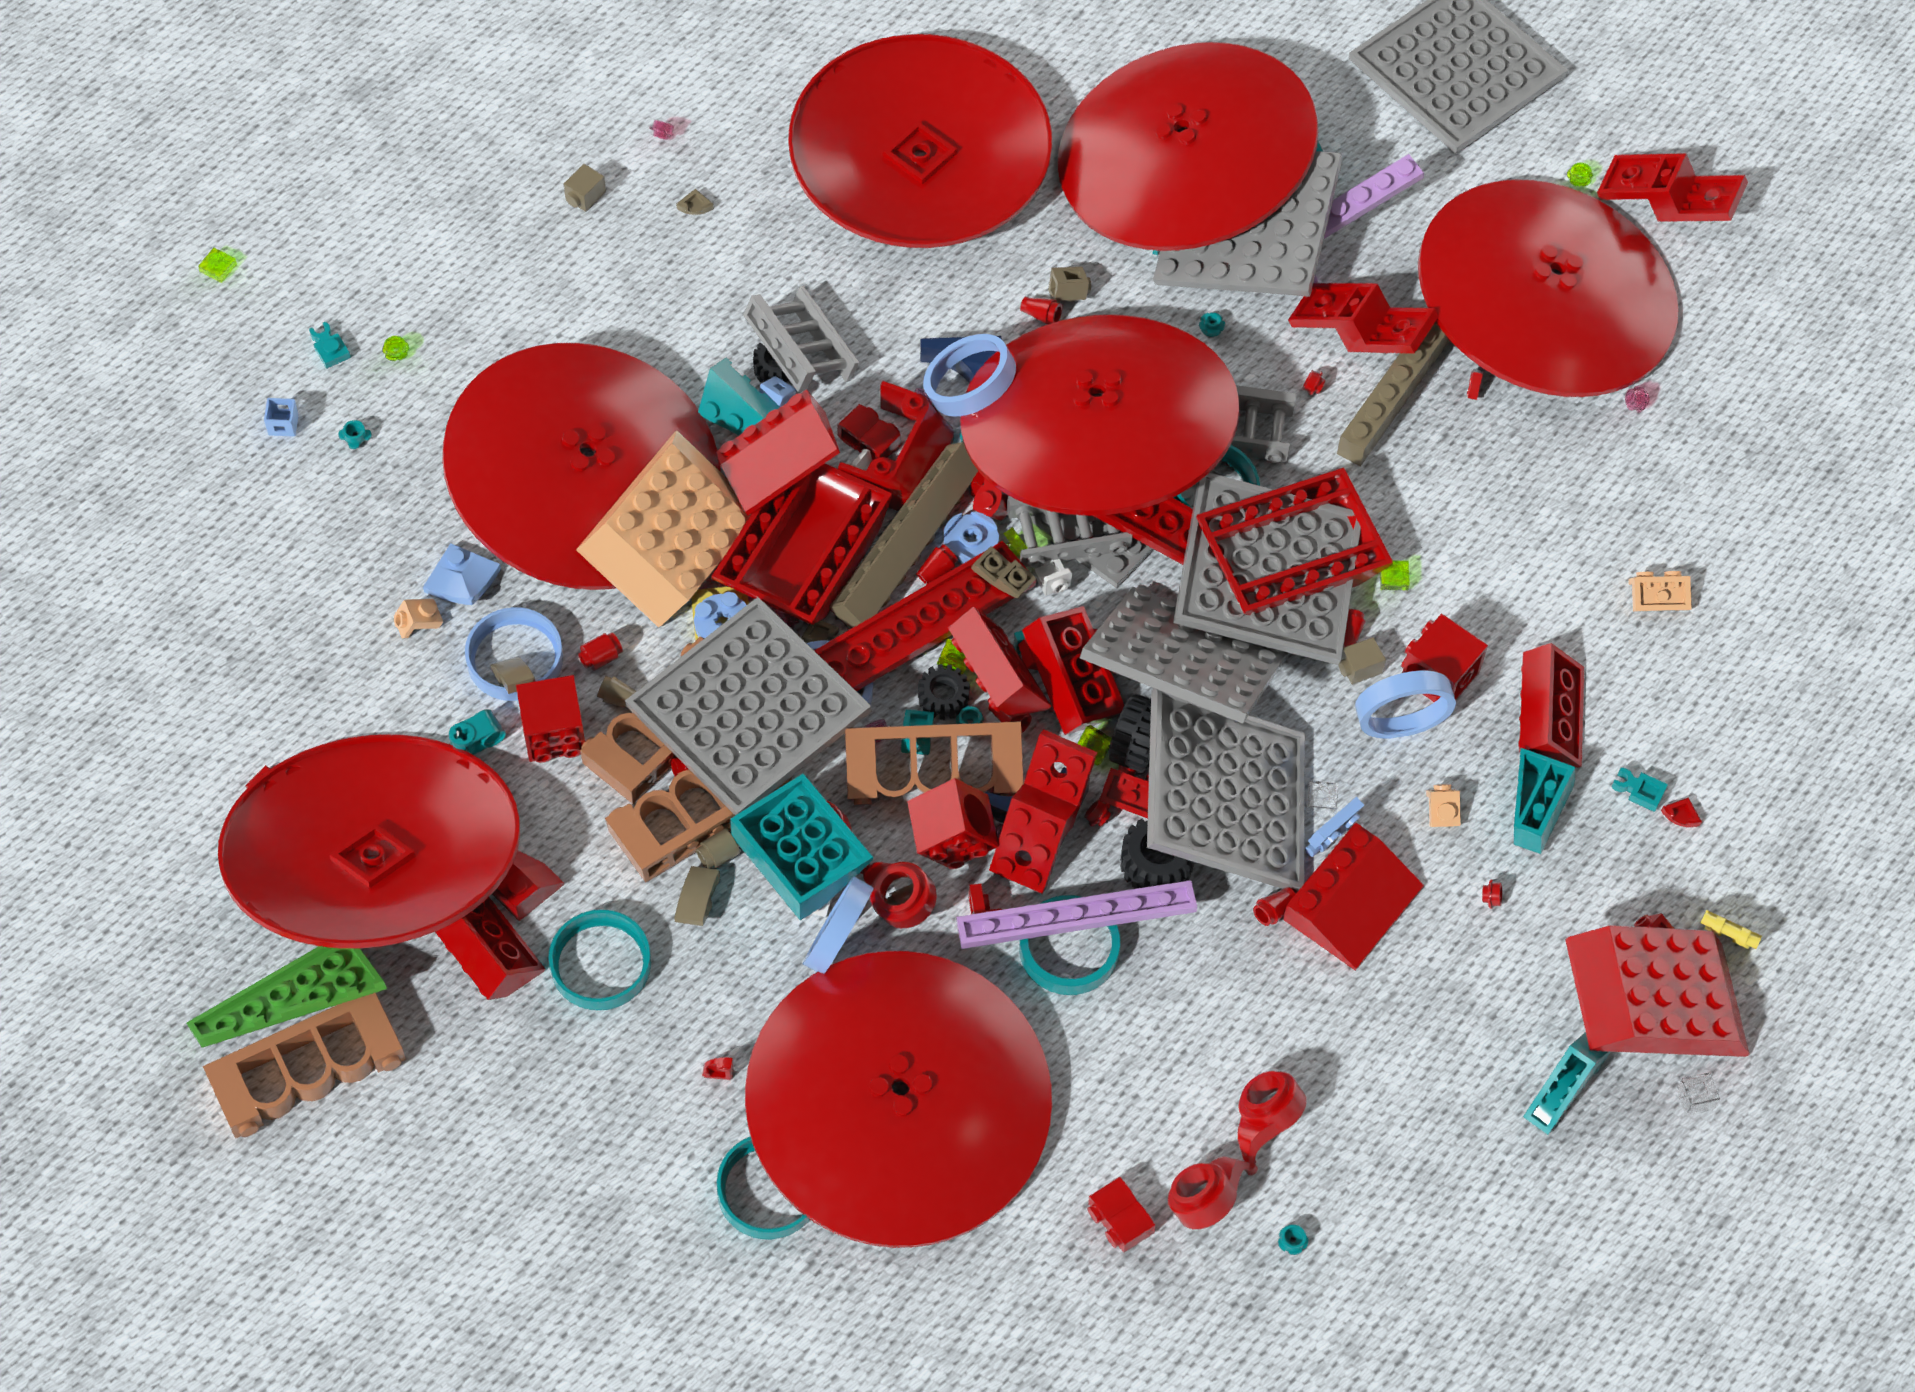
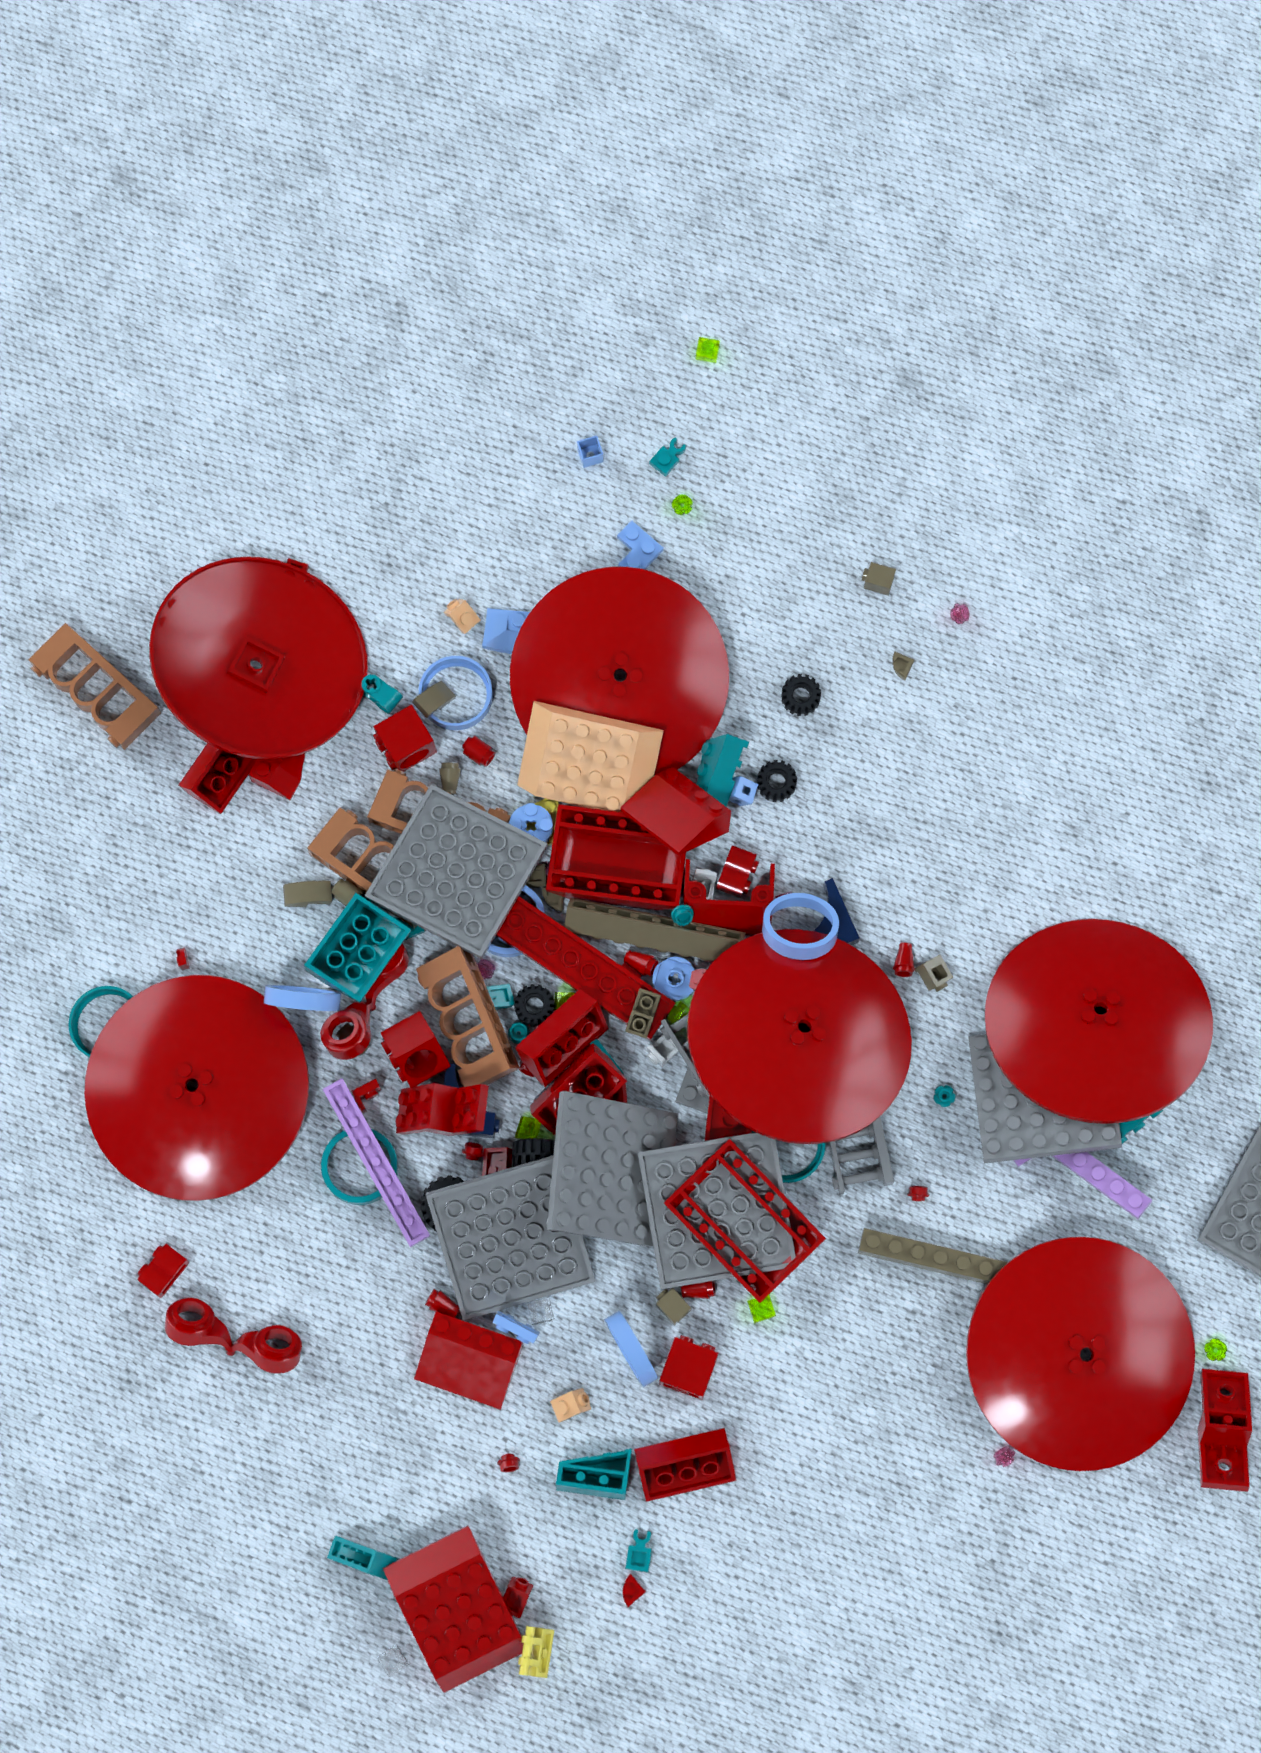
camera: 75 degrees right, 15 degrees up
bright green wing [186,946,387,1048] -> none
teal plate [338,420,372,449] -> none
teal piece [549,910,651,1011] -> none
light grey fence [743,286,859,392] -> none
red dish [788,34,1052,248] -> none
teal plate [1278,1225,1308,1255] -> none
red bracket [1288,283,1439,354] -> none
red tile [1467,369,1483,400] -> none
light nougat bracket [1628,571,1691,612] -> none
none -> light blue plate [617,521,663,570]
none -> teal plate [671,905,693,926]
none -> black tyre [781,674,821,716]

